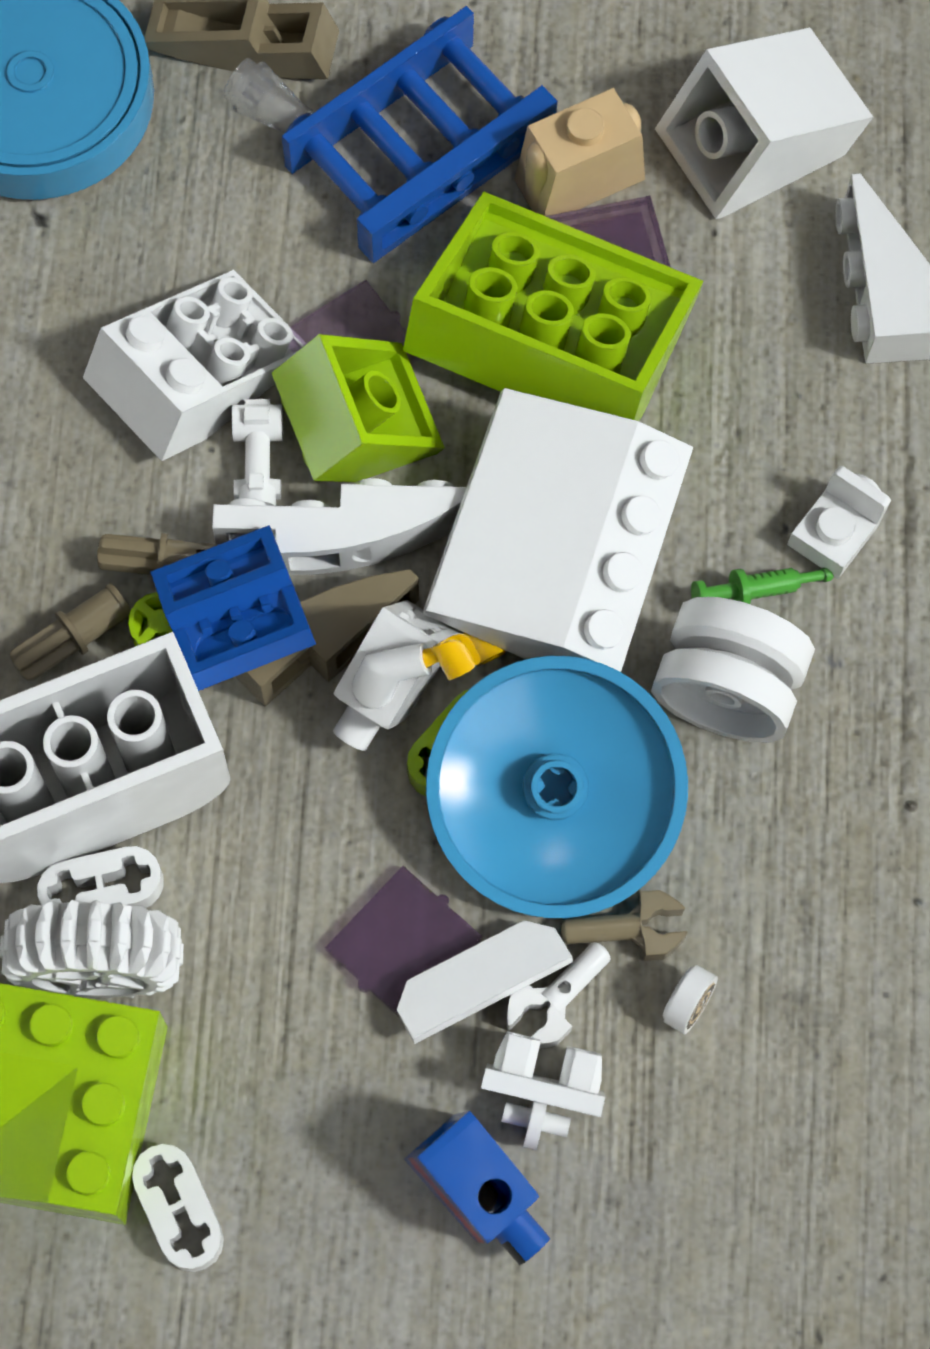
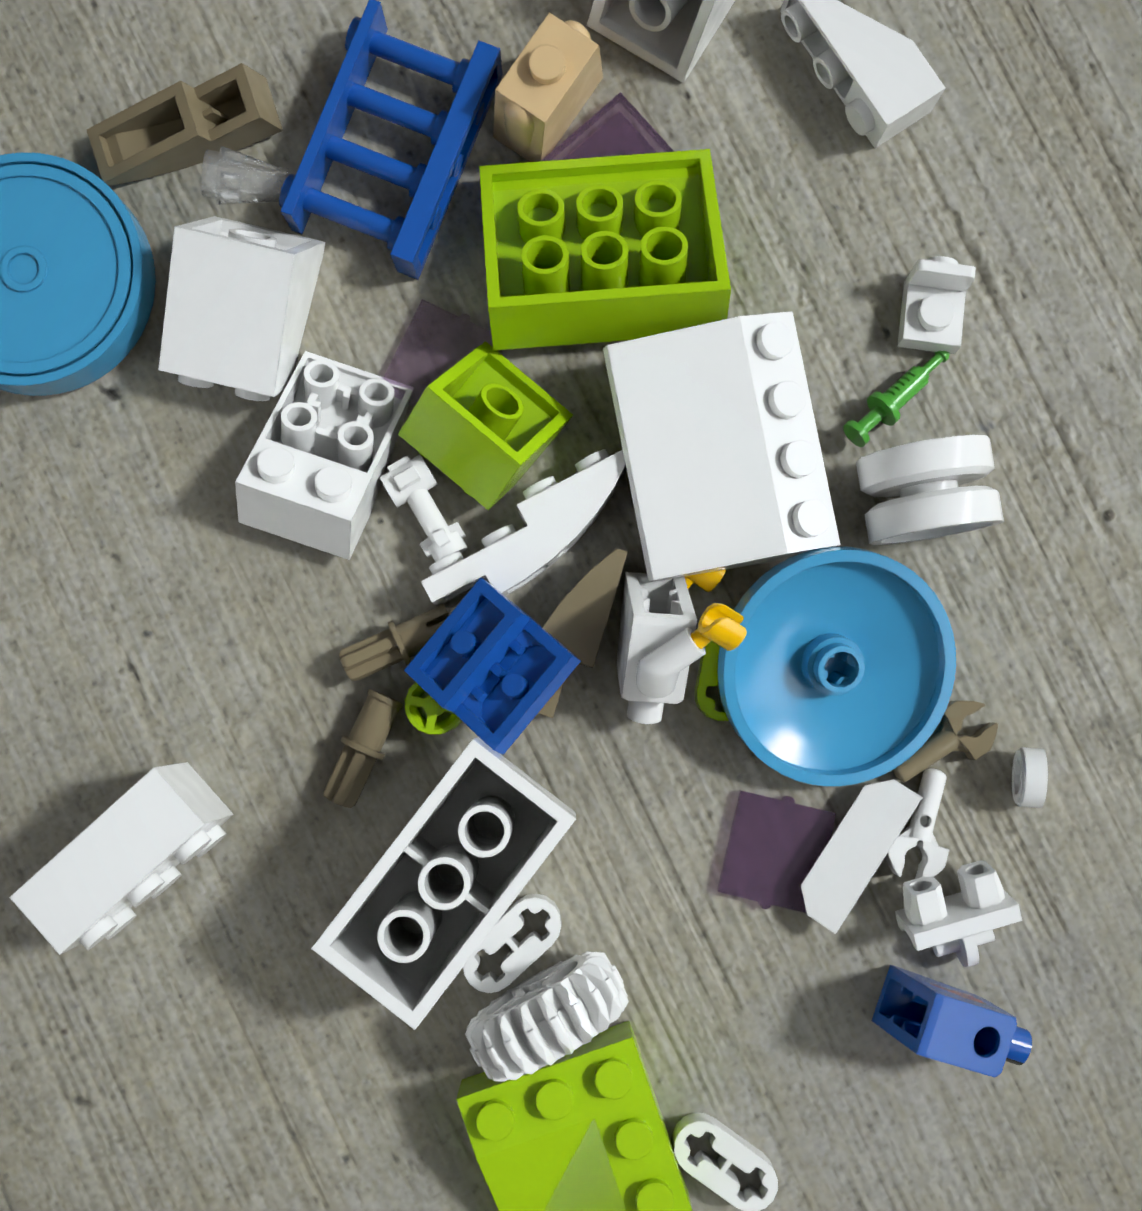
camera: 30 degrees left, 15 degrees up
none -> white slope [158,216,325,401]

